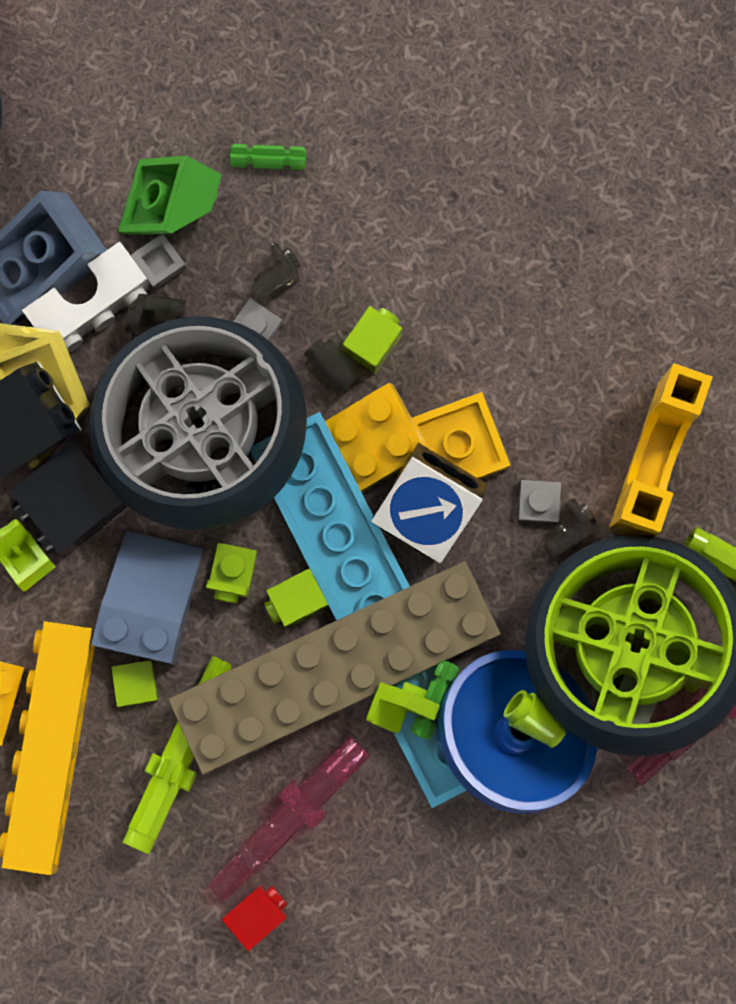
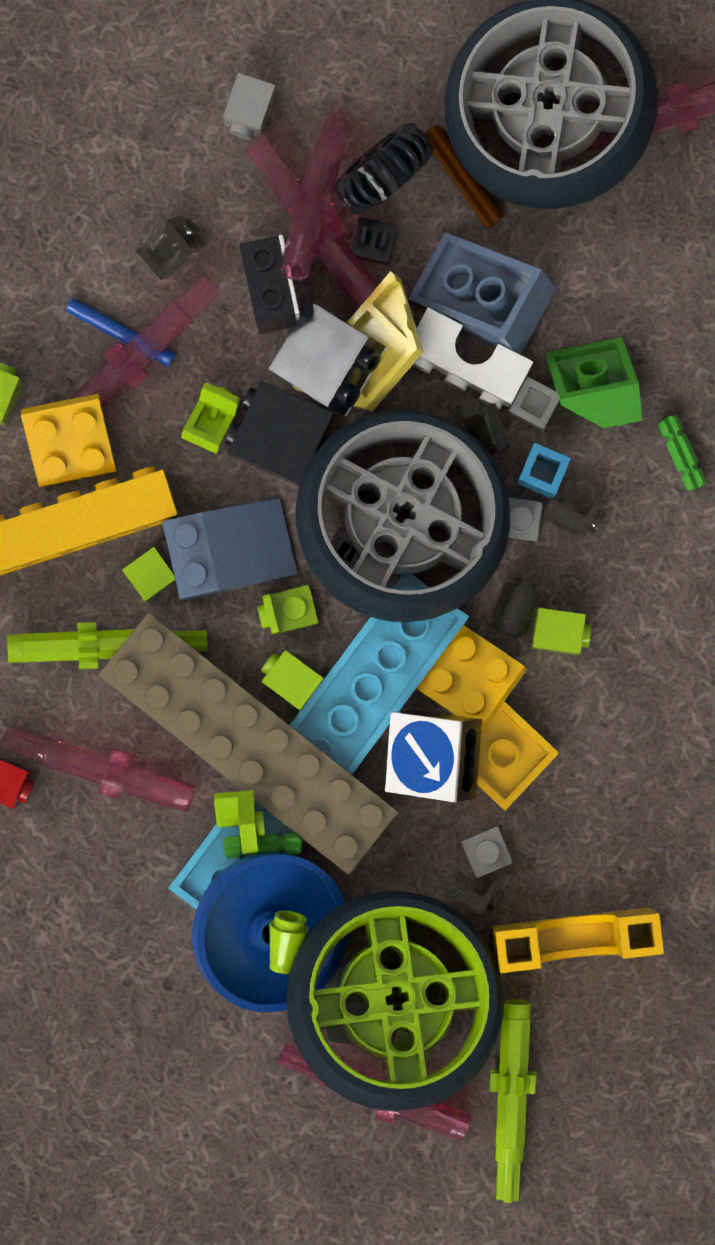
camera: 70 degrees right, 5 degrees up
none -> dark azure brick [516,443,571,499]

